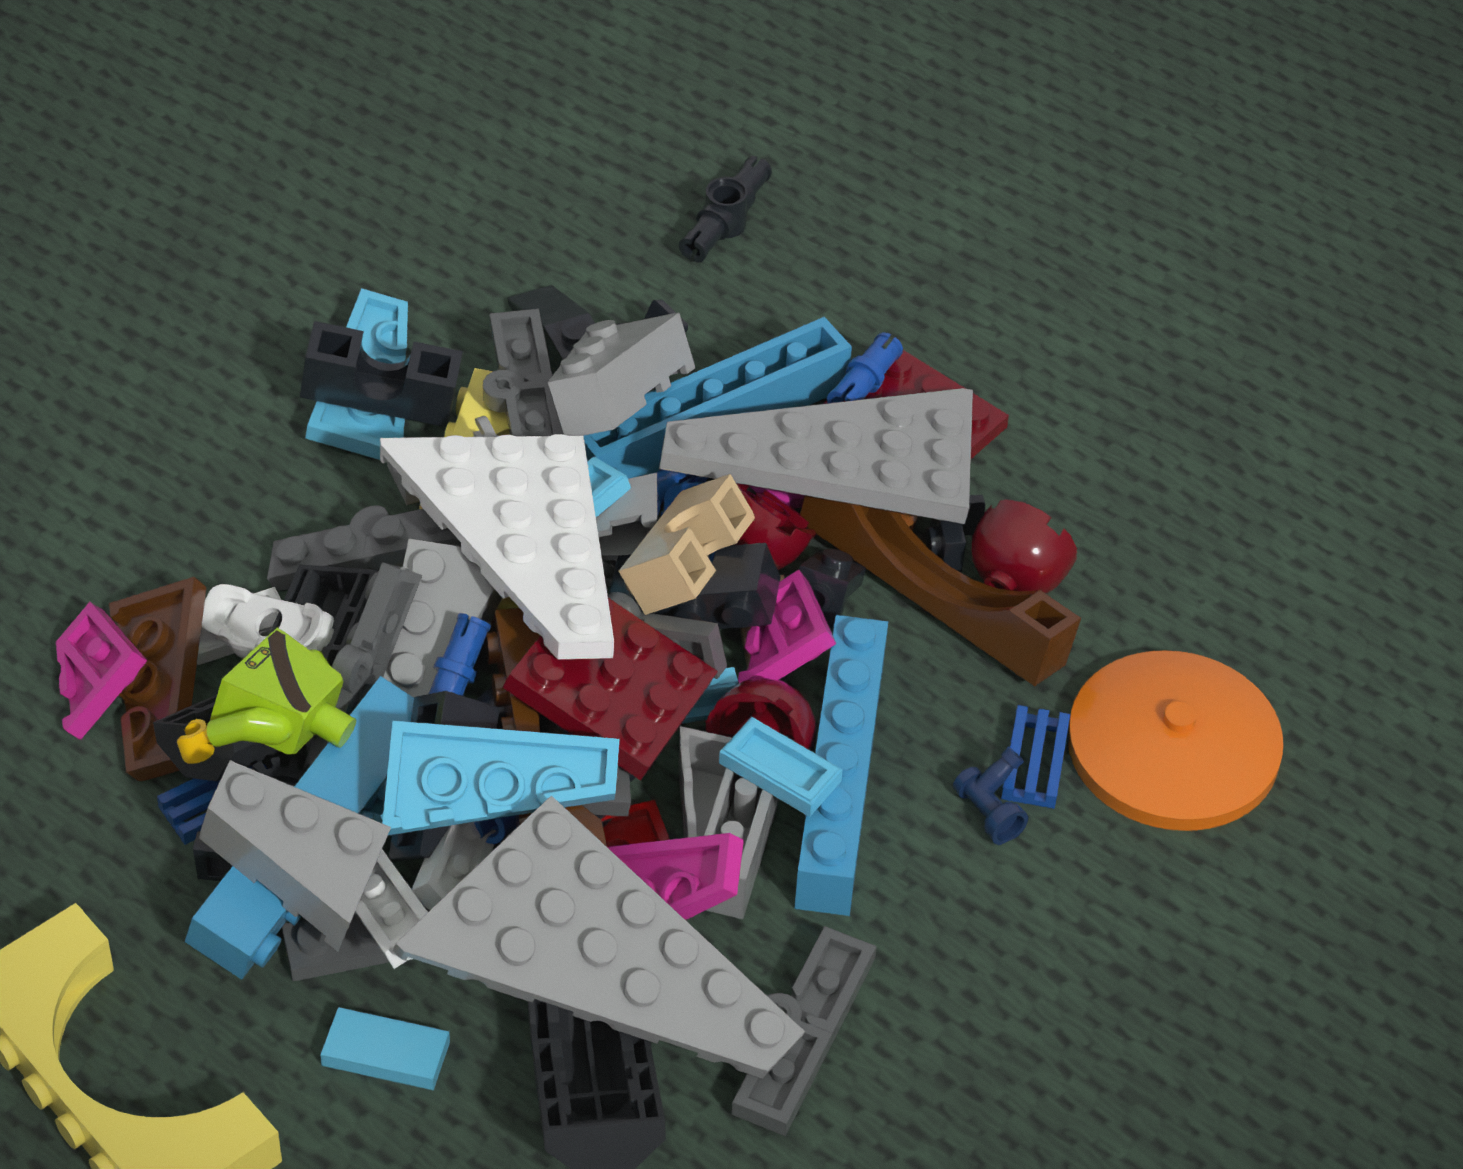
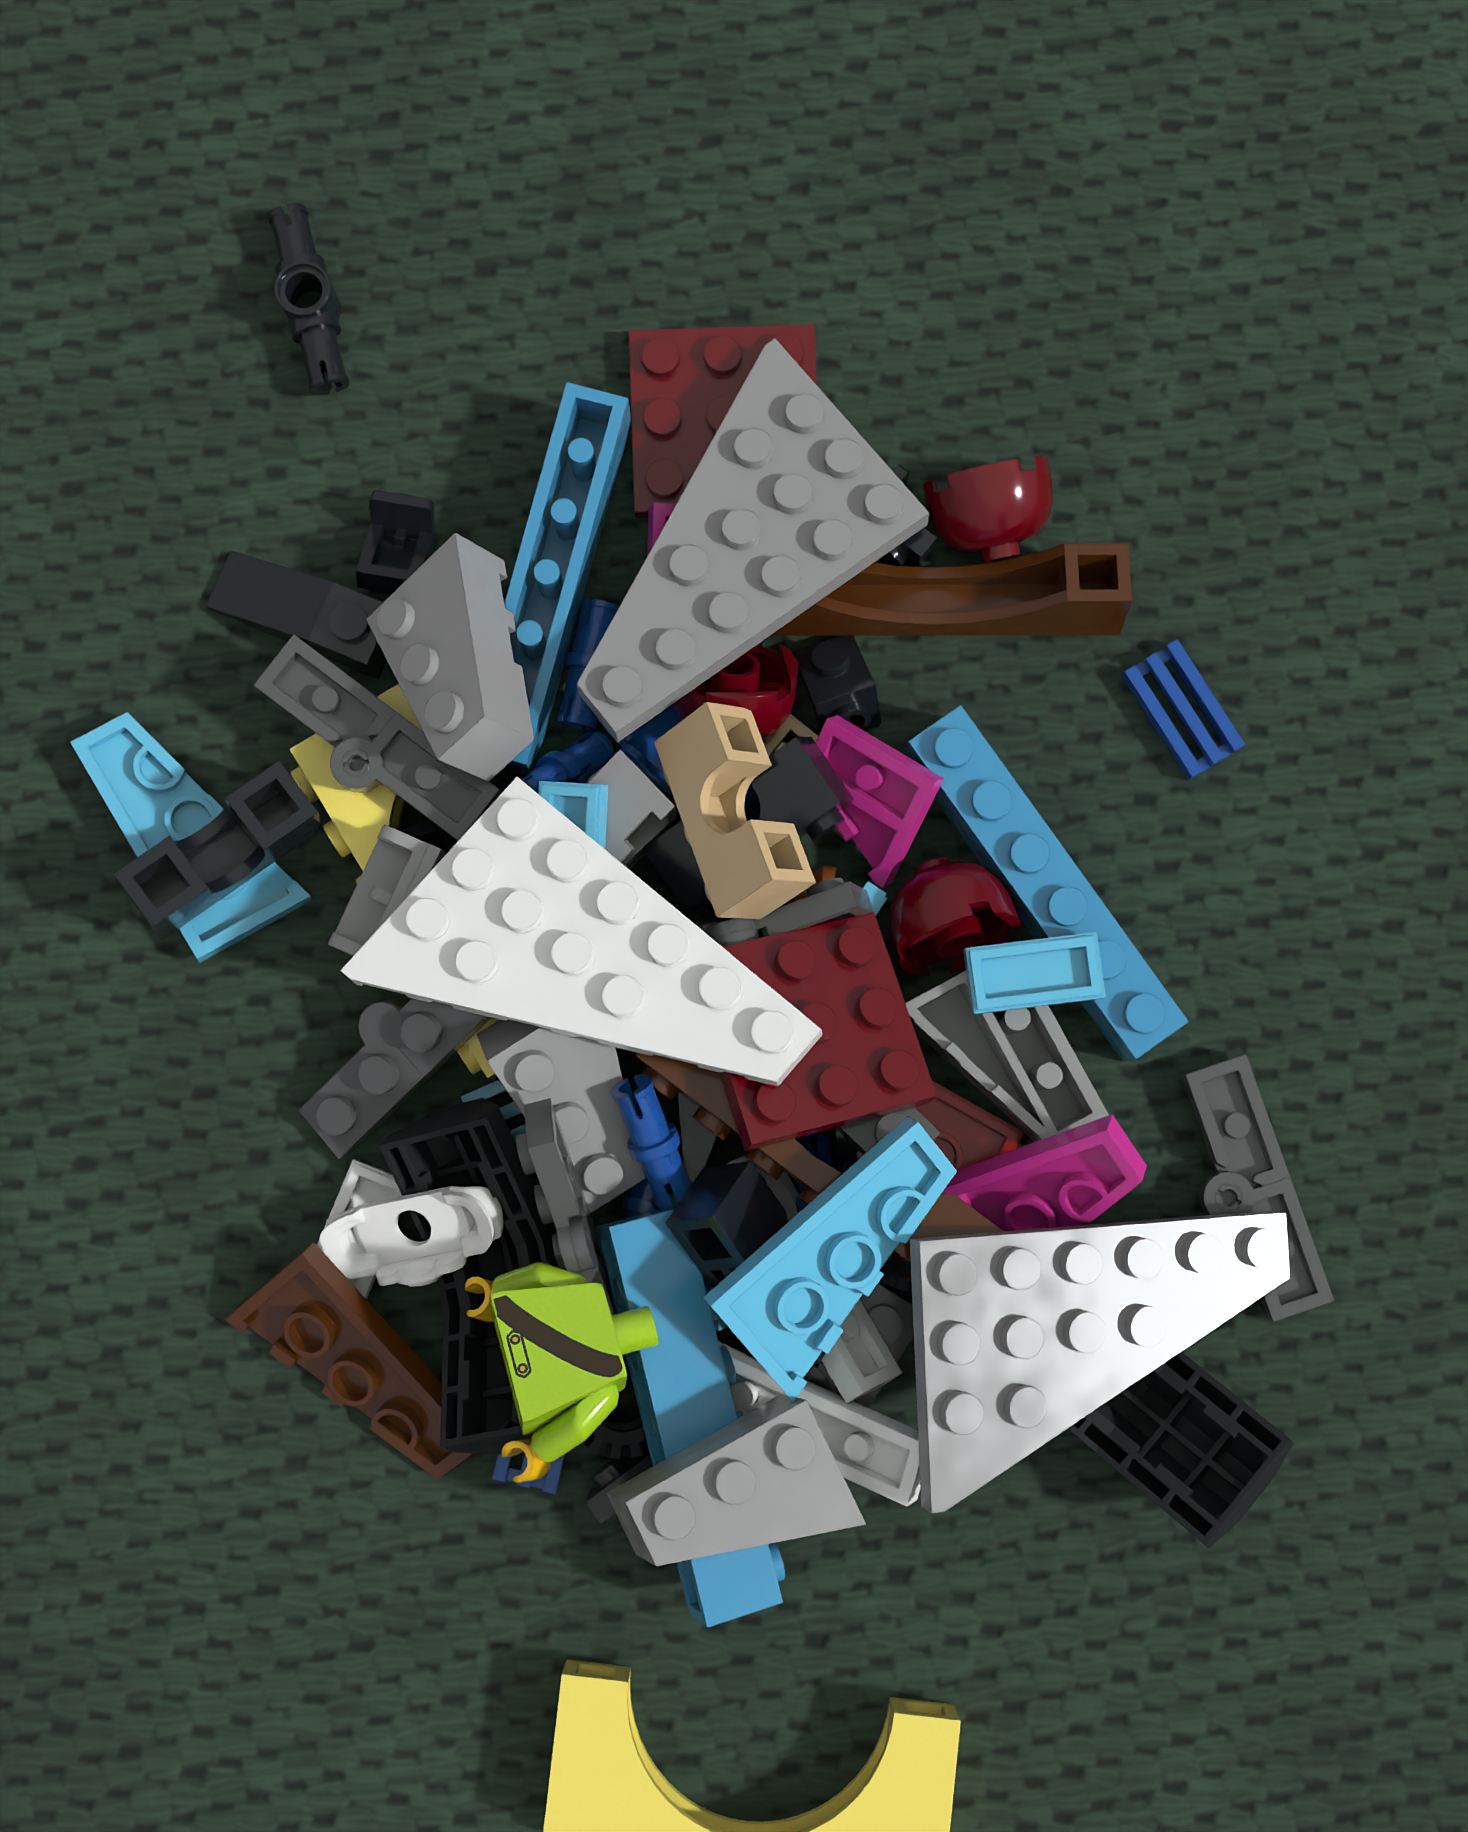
camera: 40 degrees left, 35 degrees up
dark pink wing [56,602,147,740] -> none
medium azure tile [321,1007,450,1090] -> none
blue pin [827,332,903,403] -> none
dark blue piece [953,747,1028,845] -> none
orange dish [1068,650,1283,831] -> none

